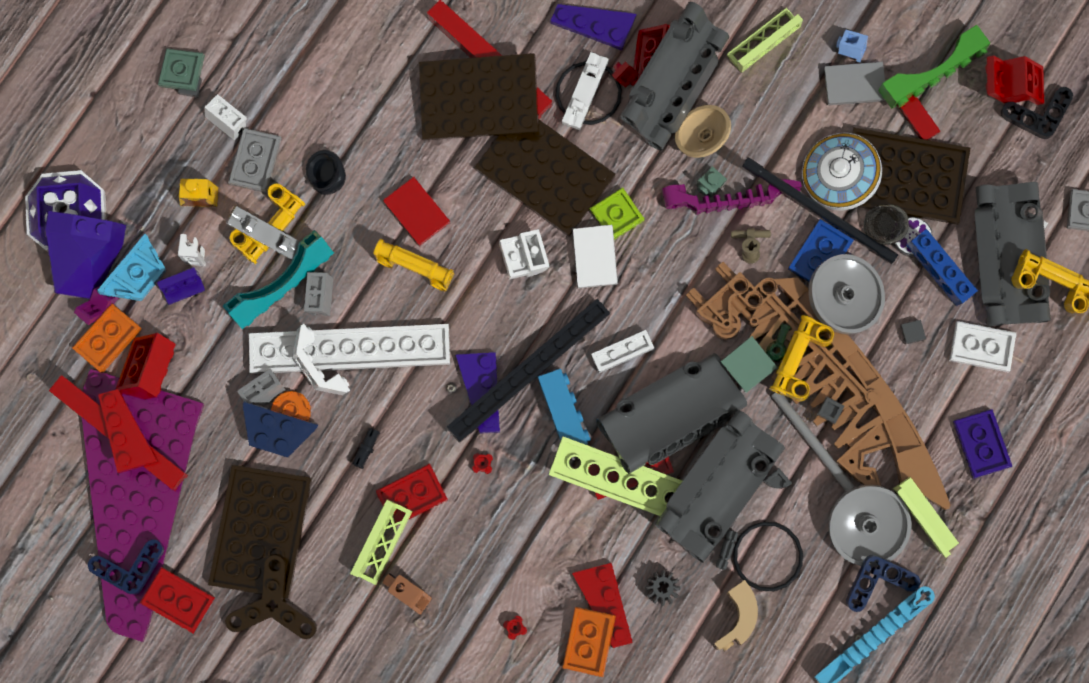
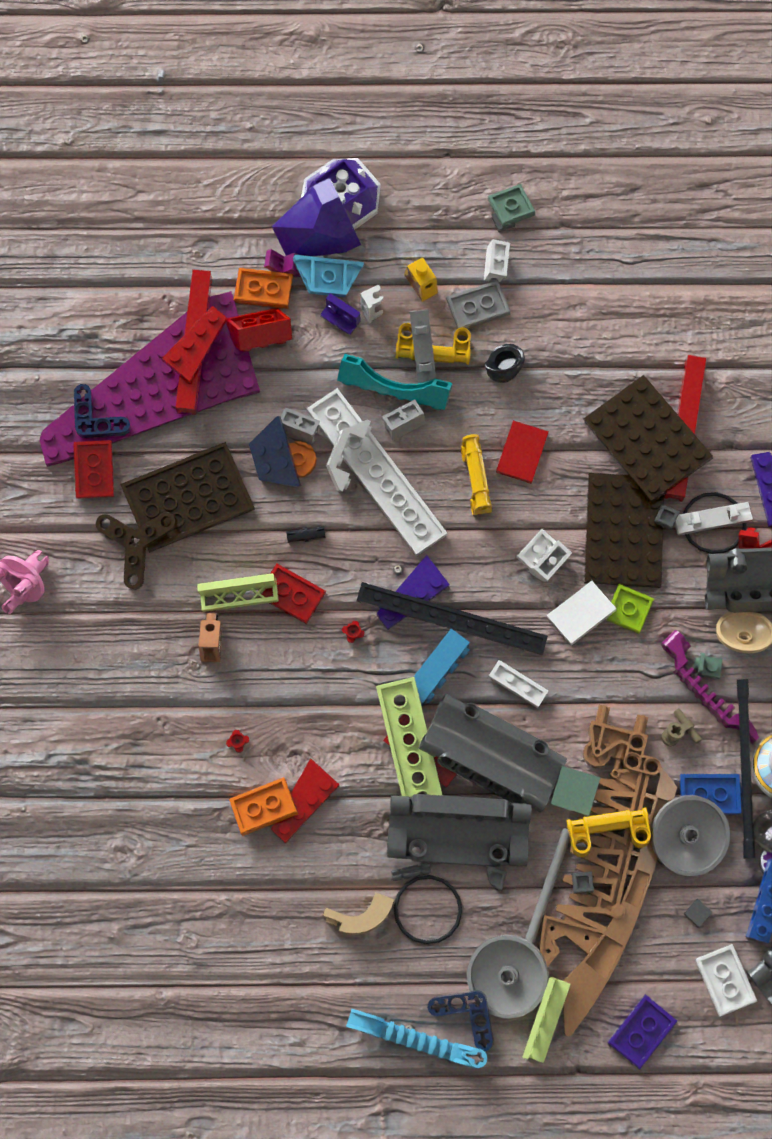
camera: 50 degrees right, 5 degrees down
dark grey gear [645,570,681,606] -> none
clear green bar [766,323,791,362] -> none
none -> dark grey tile [654,504,680,530]

